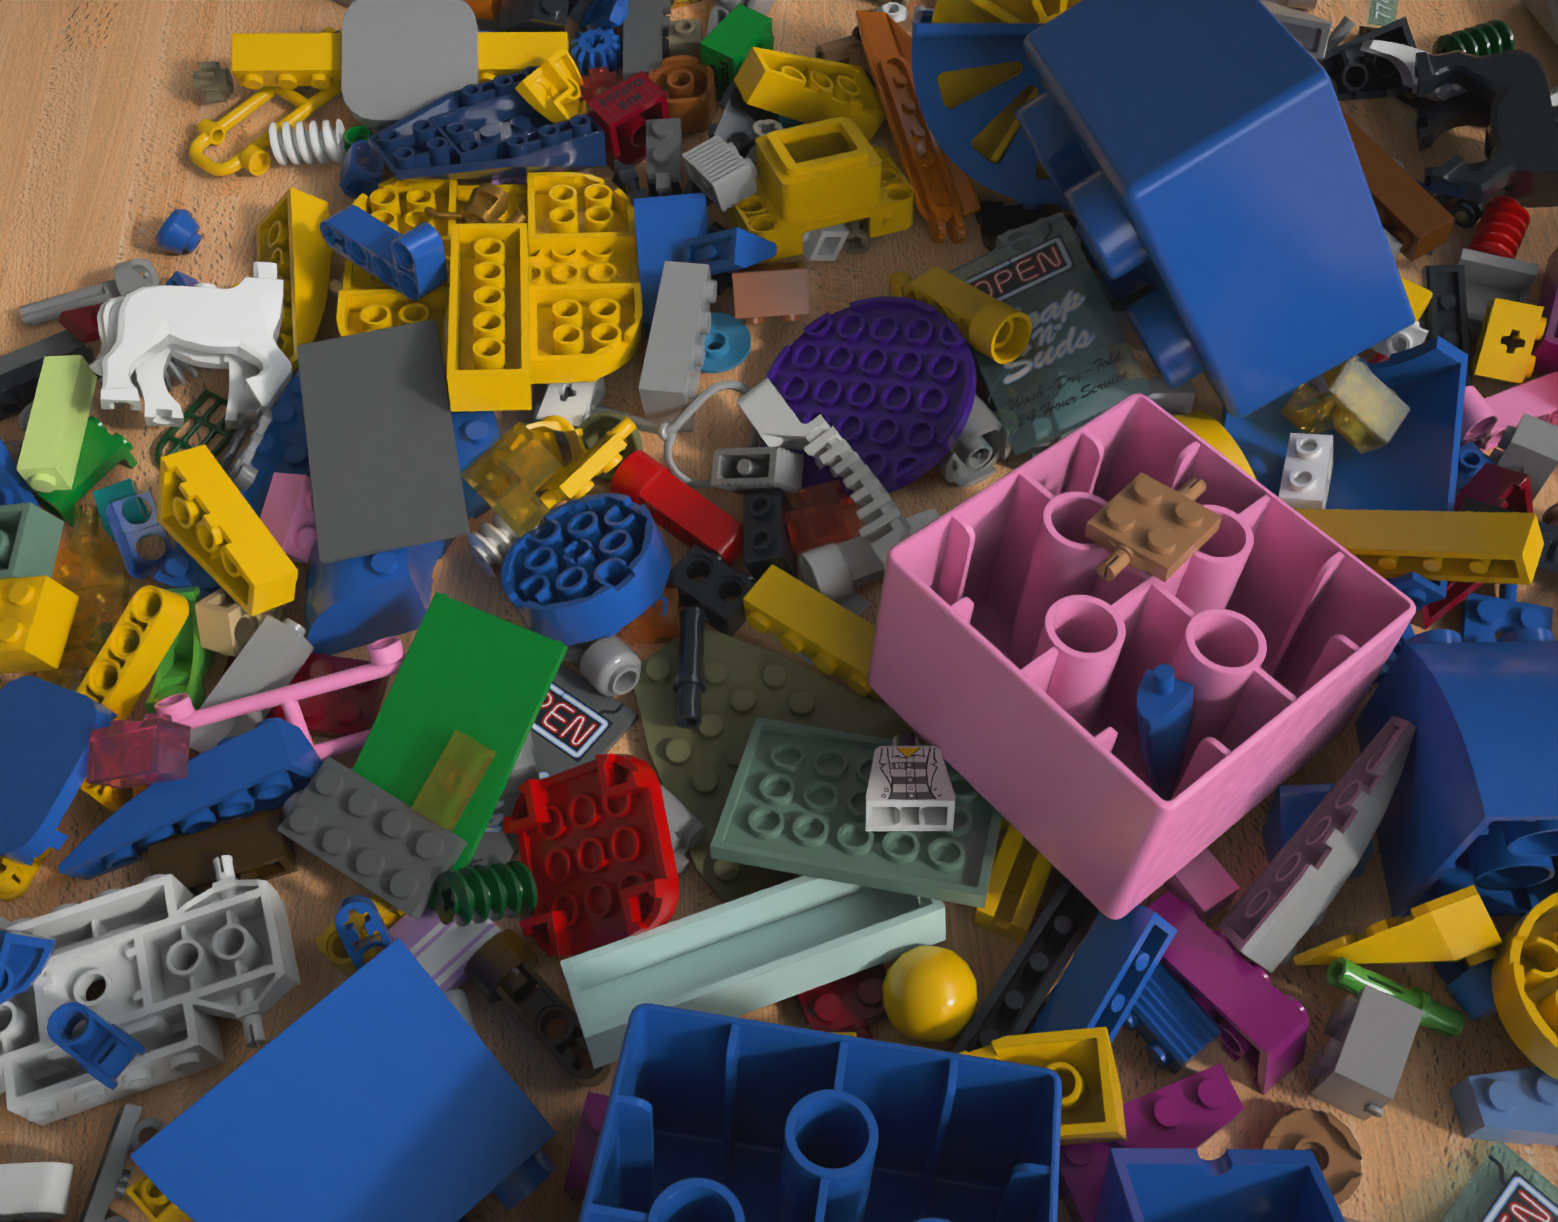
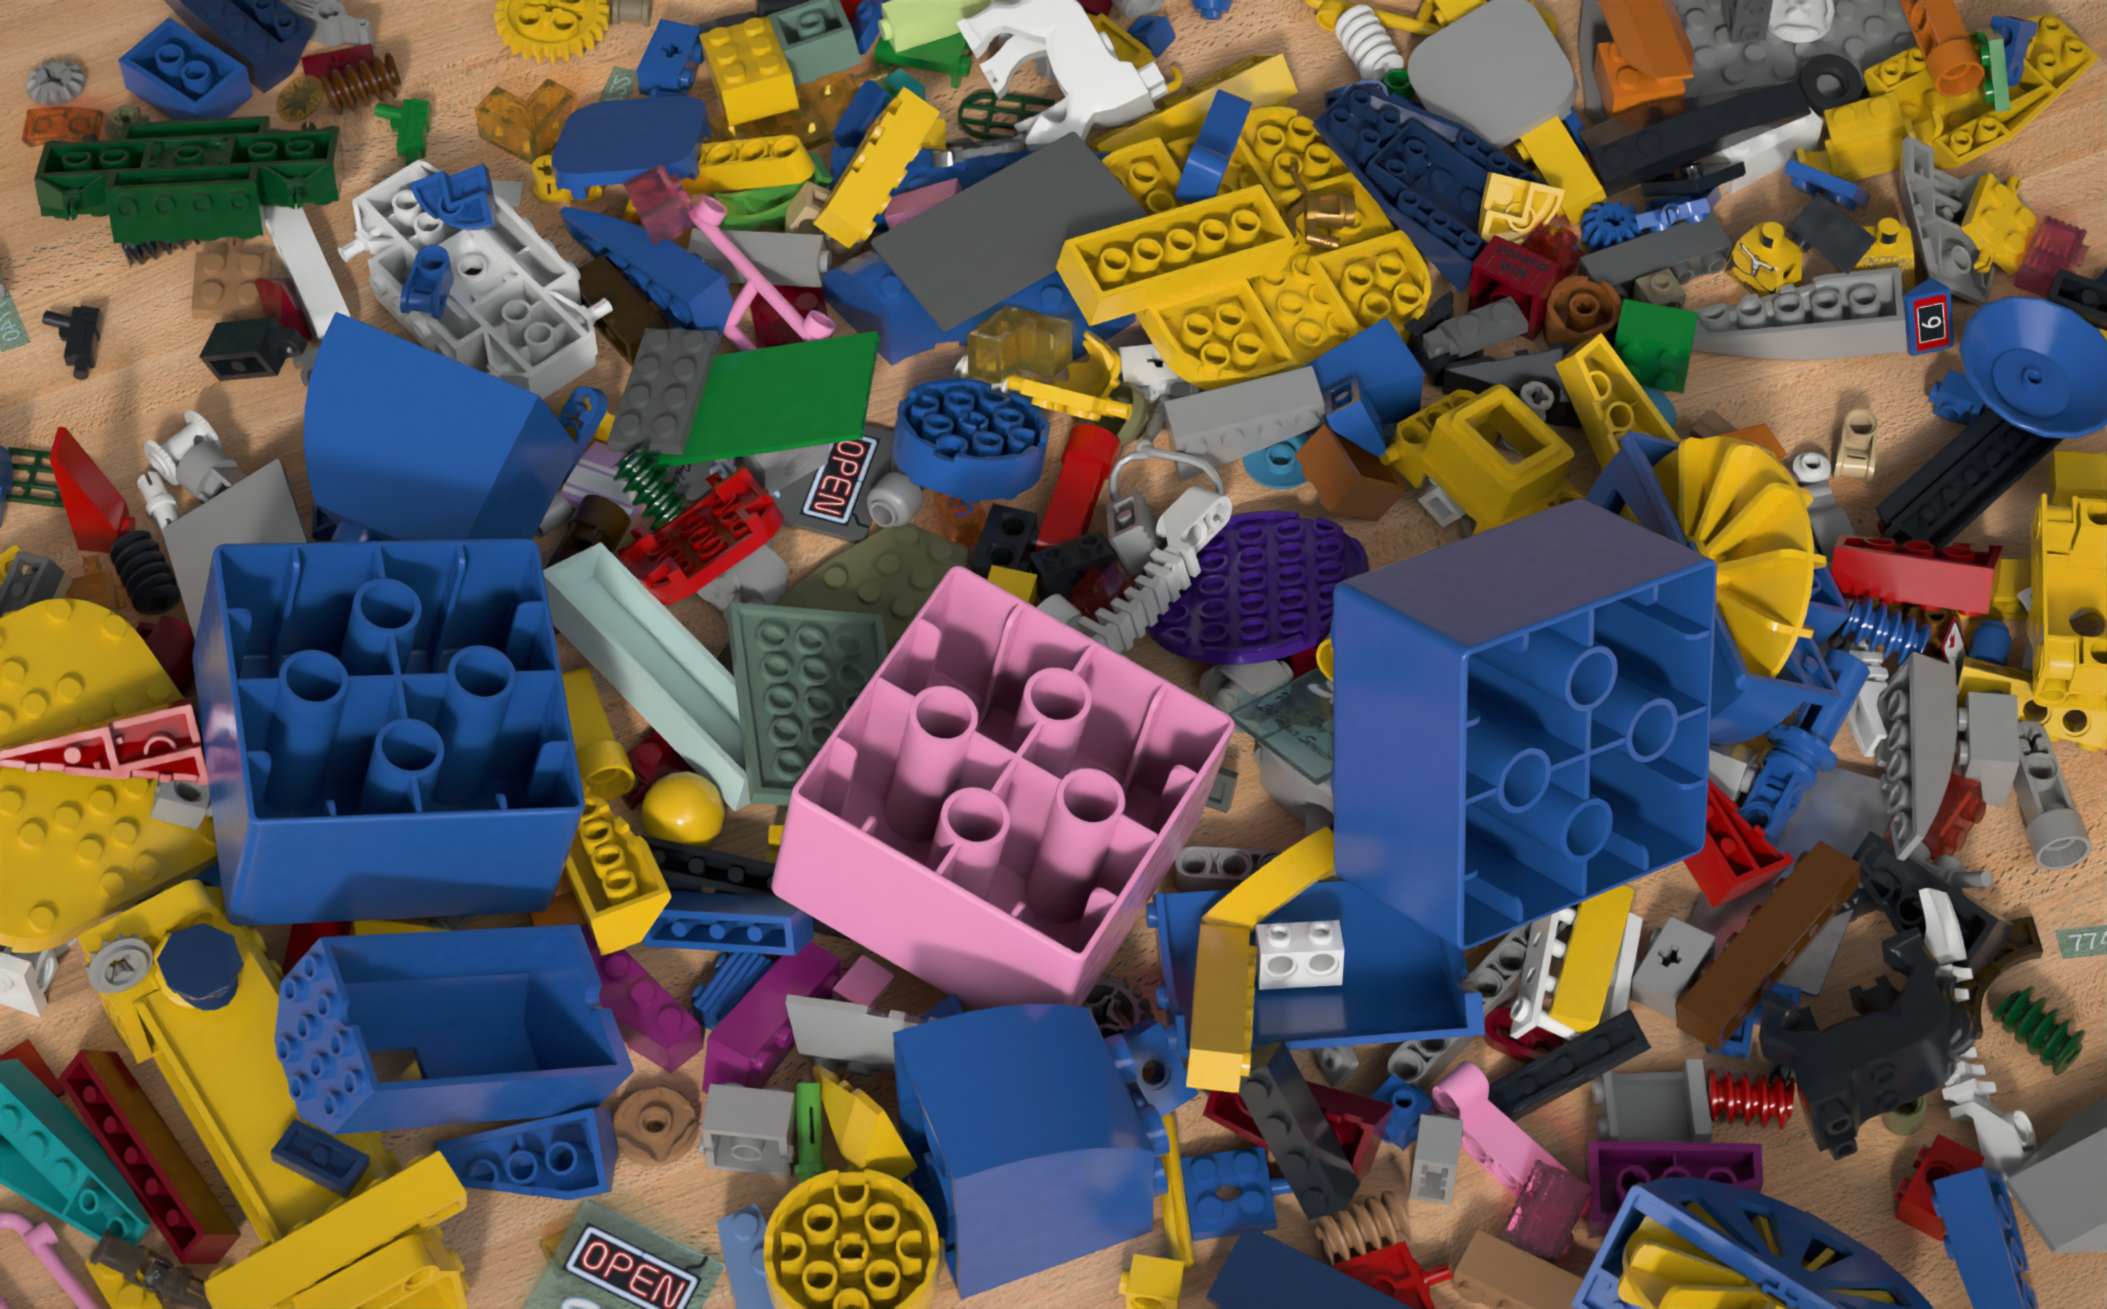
camera: 65 degrees right, 5 degrees down
clear yellow plate [411,730,497,831] -> none
black pin [673,607,706,729] -> none
light grey brick [681,135,758,212] -> none
white torso [865,733,955,831] -> none
medium nougat plate [1084,472,1222,582] -> none
blue piece [1137,664,1194,801] -> none
clear yellow brick [1280,356,1411,454] -> none
yellow brick [1471,298,1547,385] -> none

